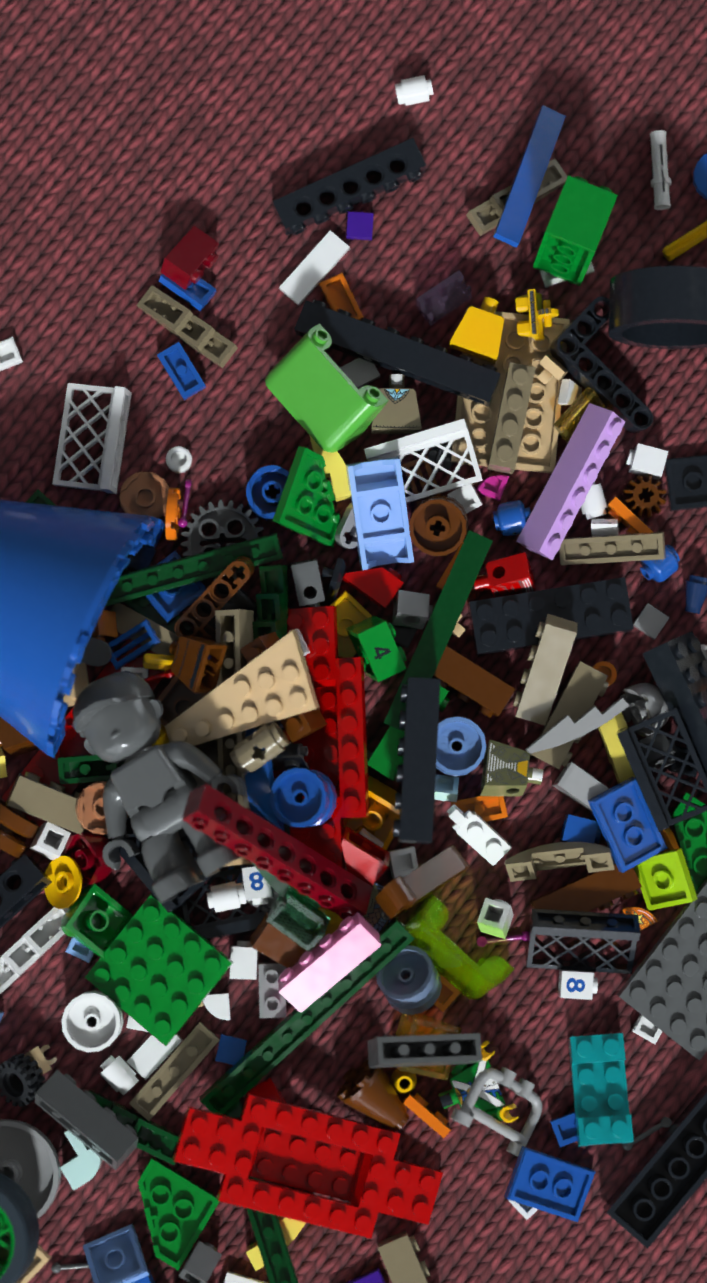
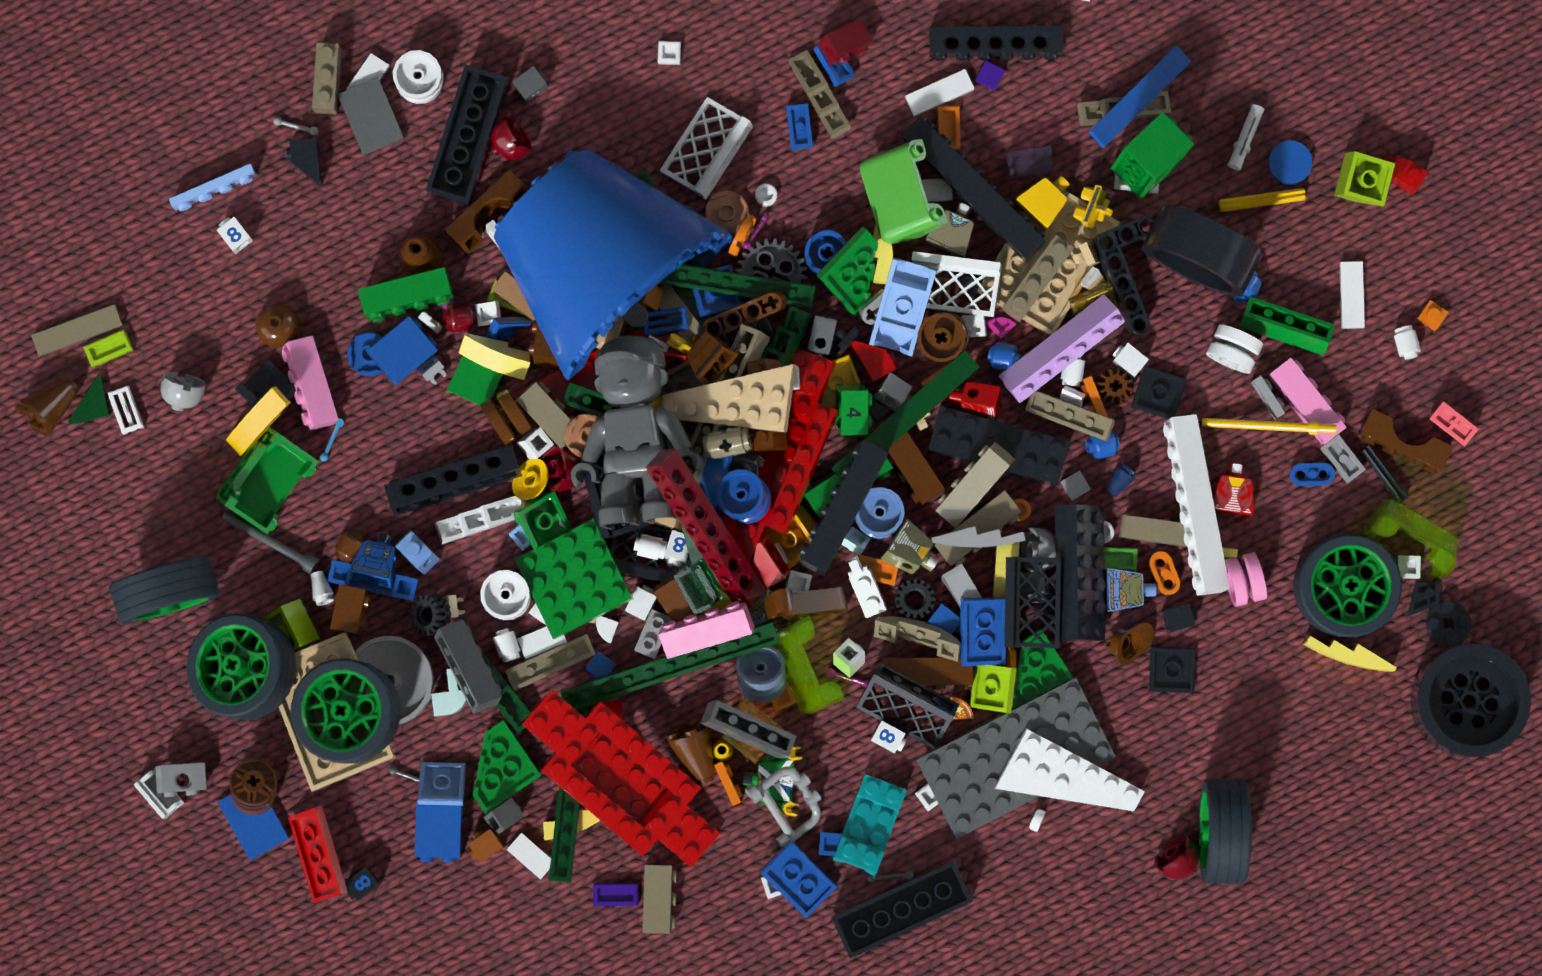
camera: 30 degrees right, 0 degrees up
none -> black tyre [895,579,935,620]

